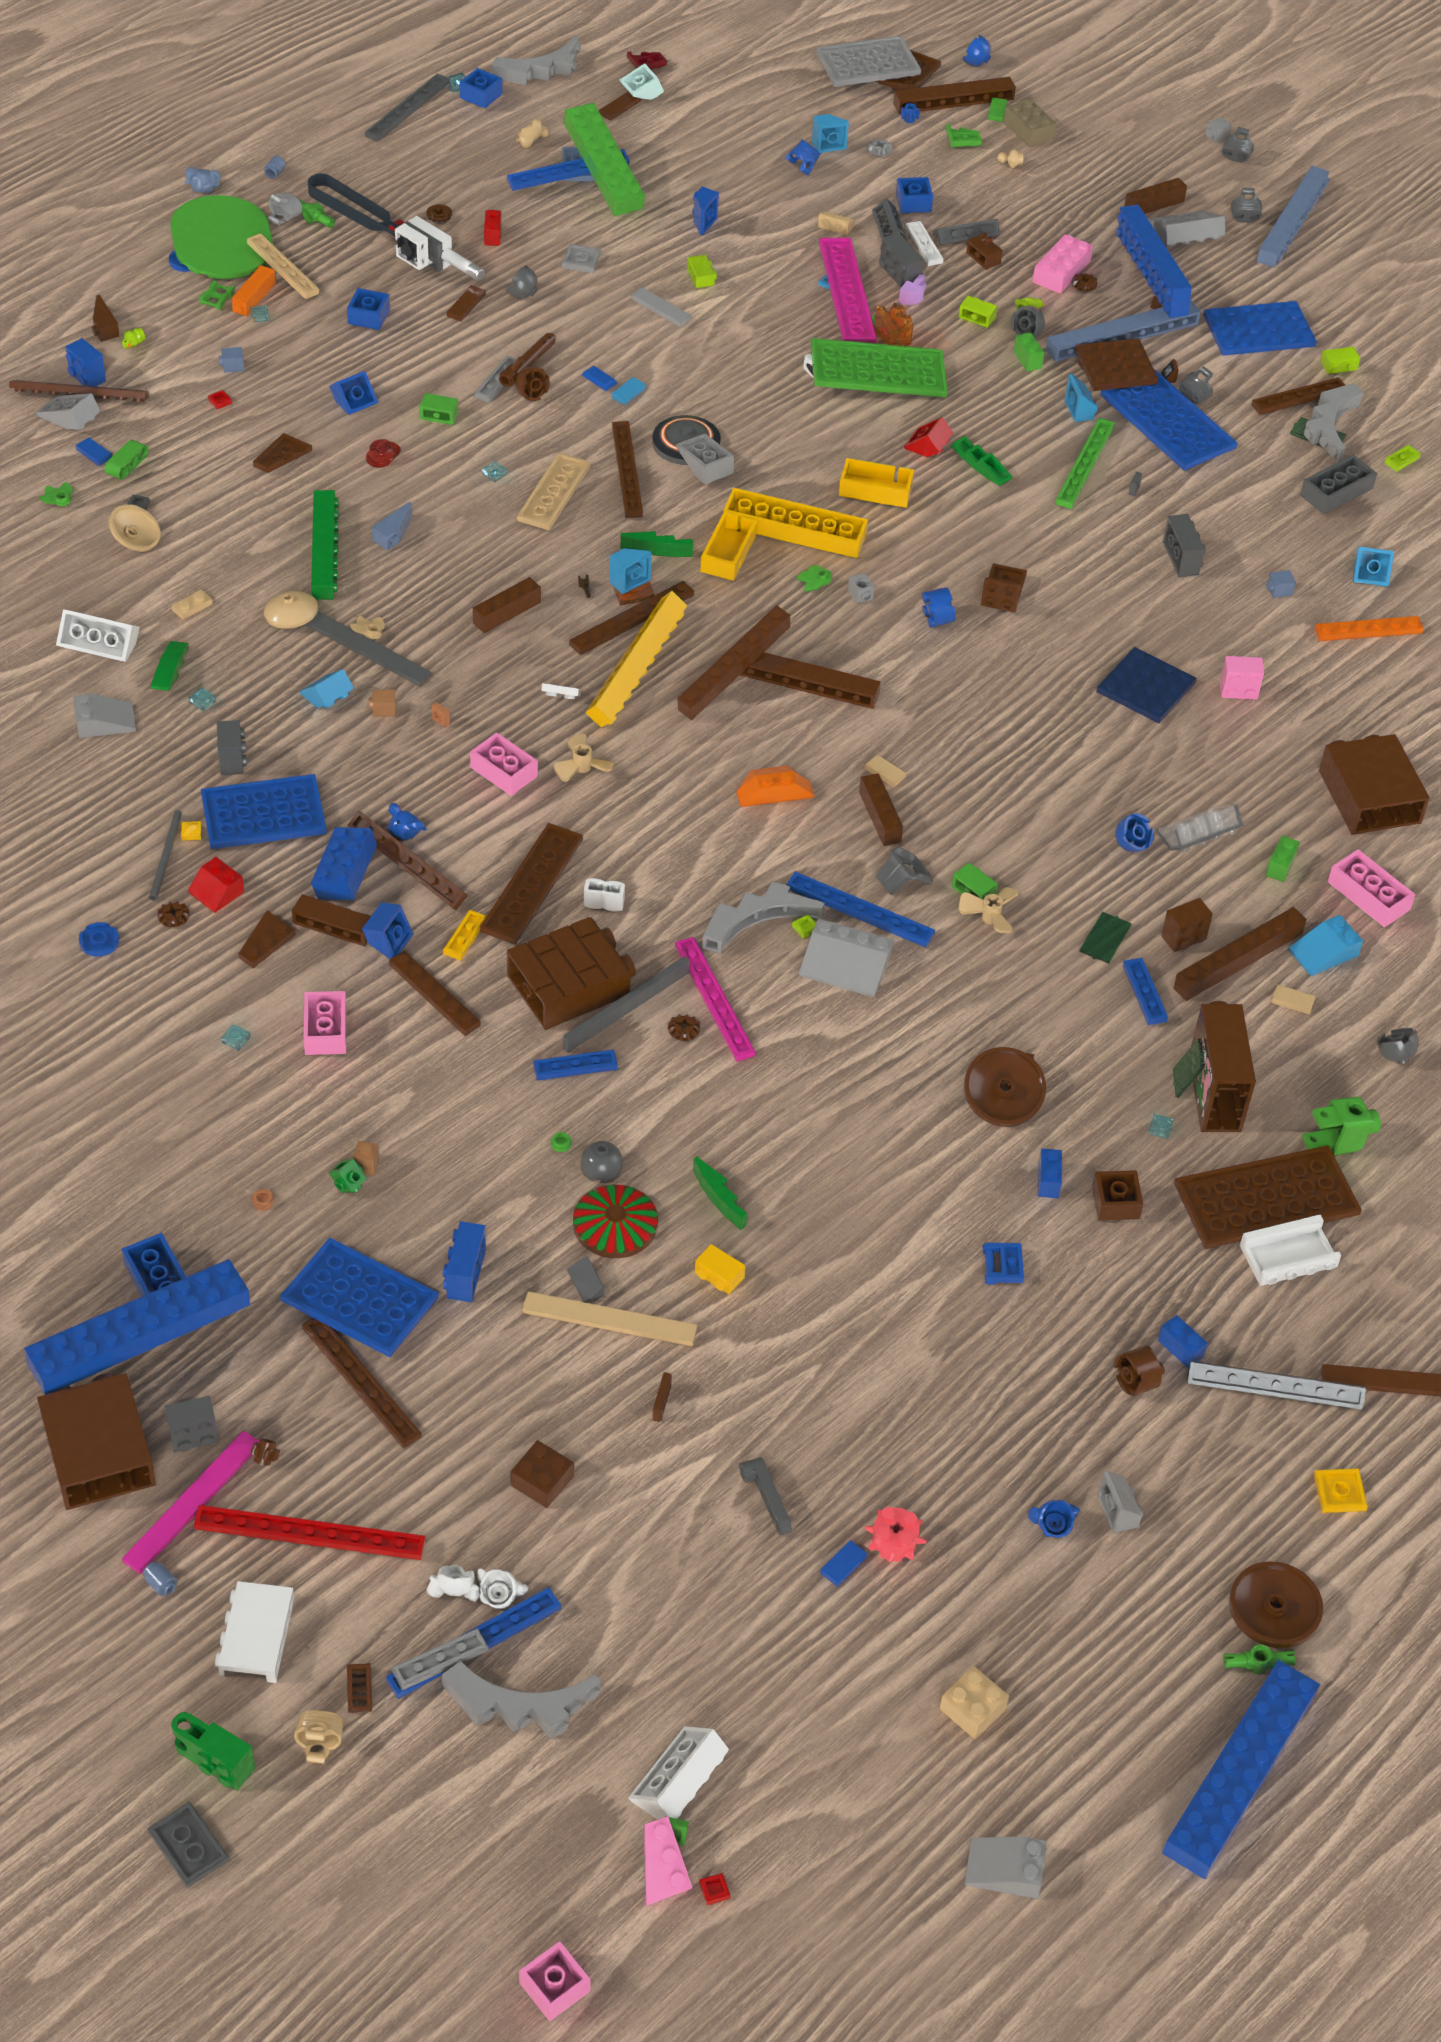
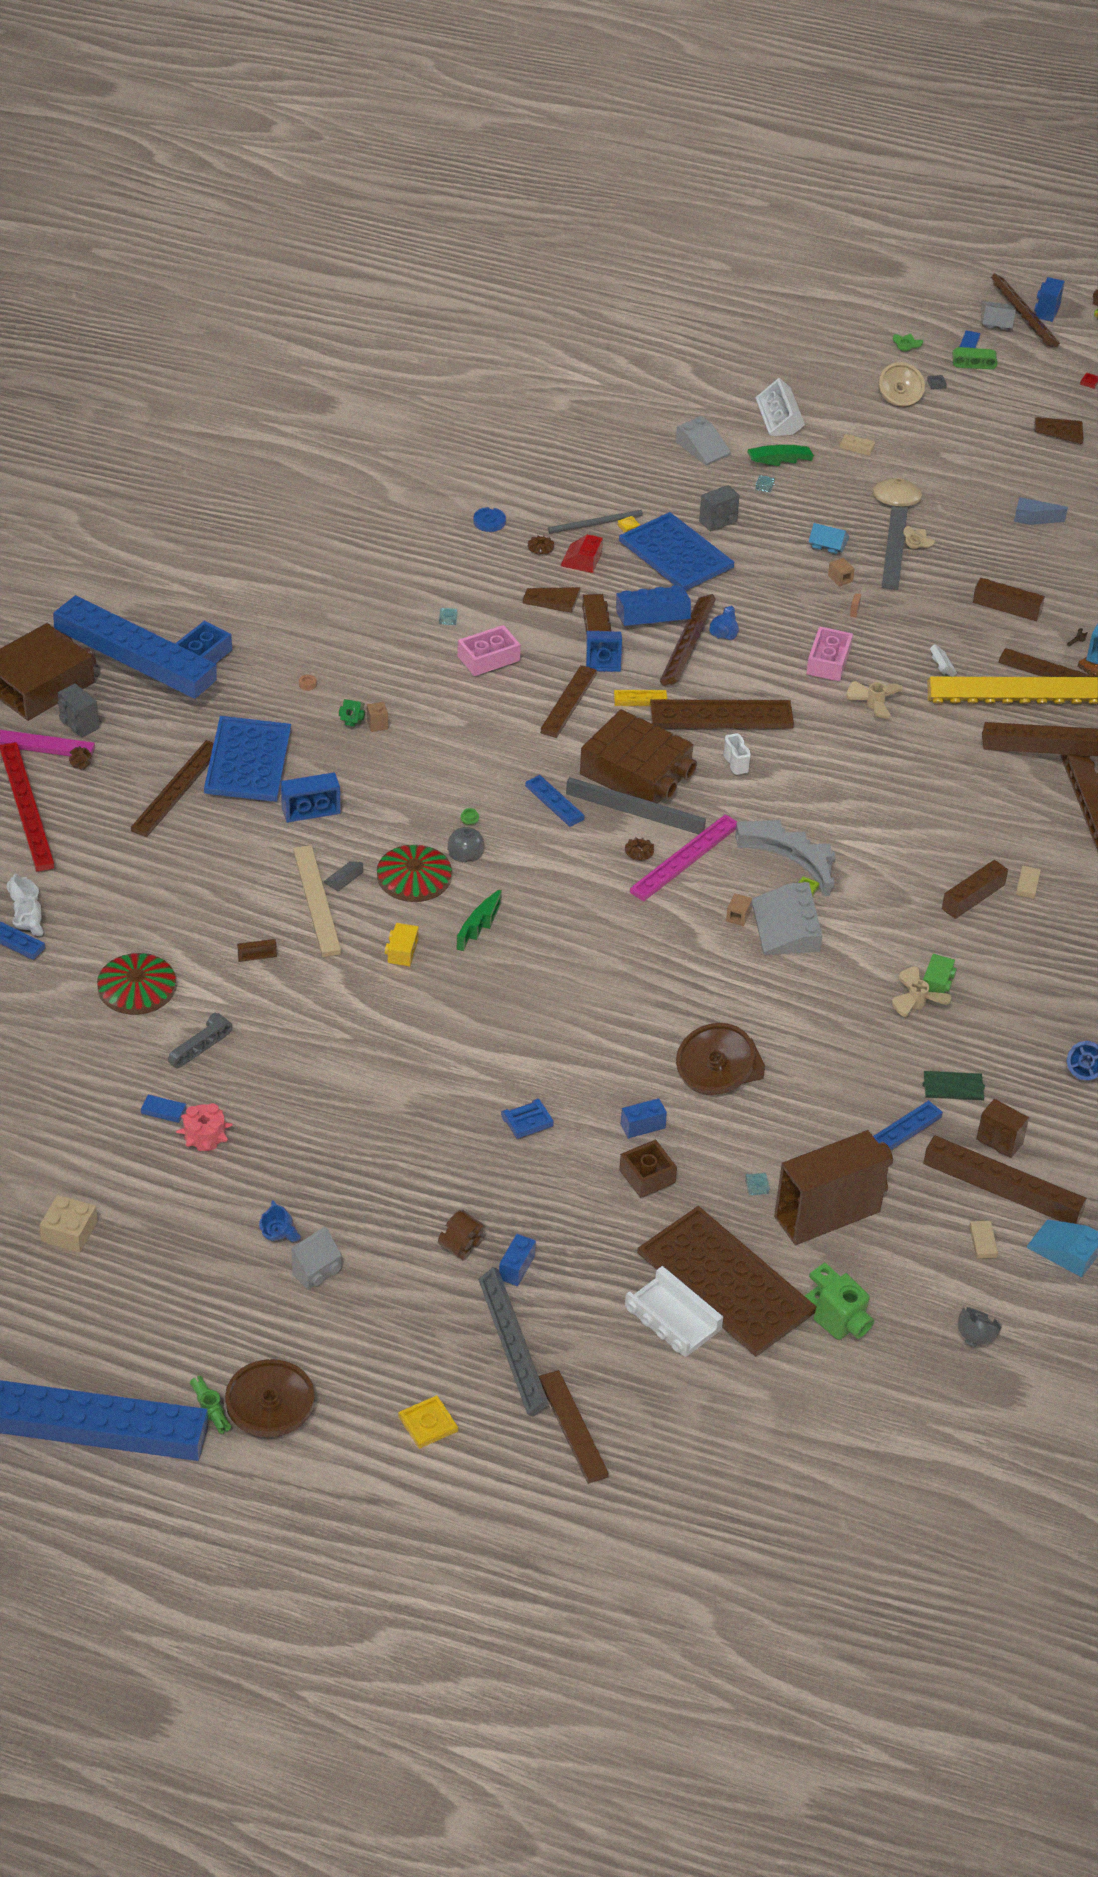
camera: 65 degrees right, 5 degrees down
green brick [311,490,339,600] -> none
reddish brown brick [510,1440,574,1508] -> none
orange wedge [736,765,814,807] -> none
blue plate [786,871,935,948] -> none
dark grey piece [876,847,933,895] -> none
none -> dish [97,953,176,1015]
none -> medium nougat brick [726,893,753,926]

